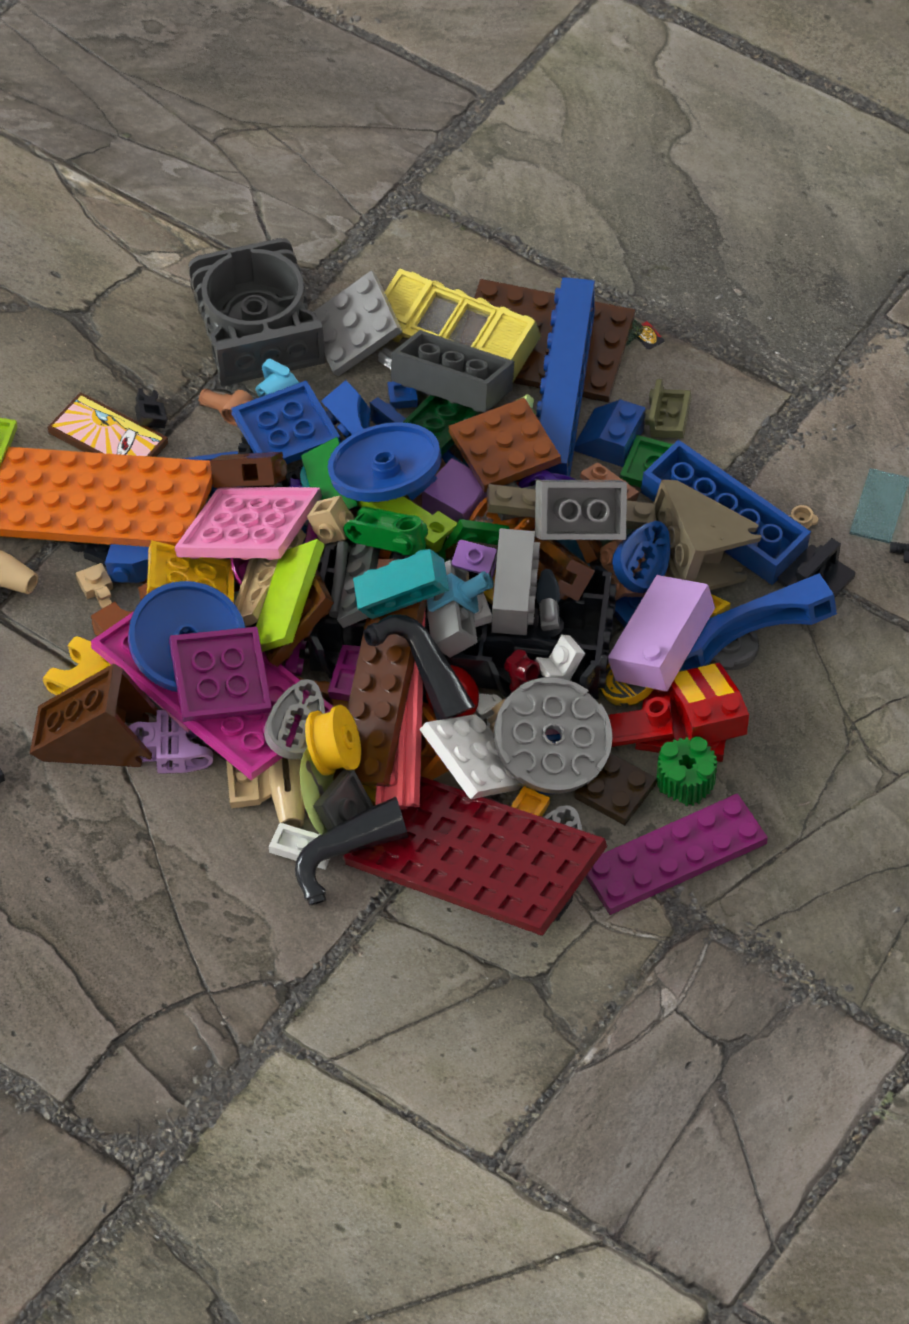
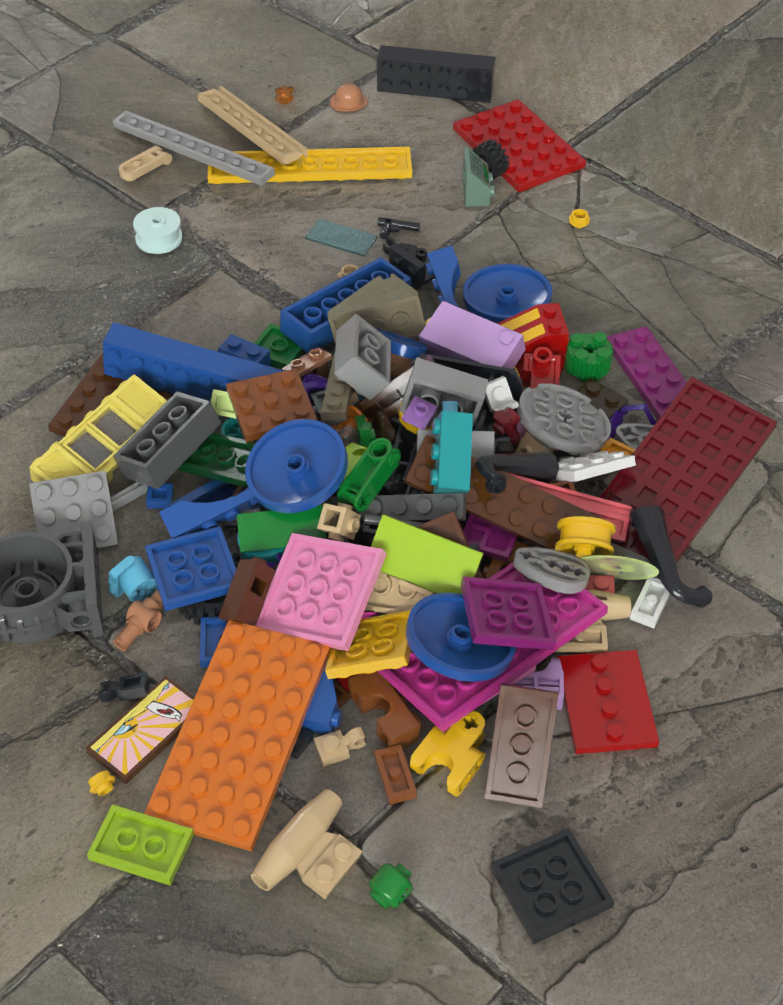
camera: 85 degrees left, 5 degrees down
olive bracket [645,379,692,438] -> none
none -> yellow plate [88,770,116,796]
none -> light aqua wheel [133,207,182,254]
none -> dark orange plate [374,744,417,805]
none -> black arm [383,237,428,263]
none -> blue dish [463,264,552,324]
none -> red plate [557,650,659,754]
none -> dark purple piece [607,404,656,441]

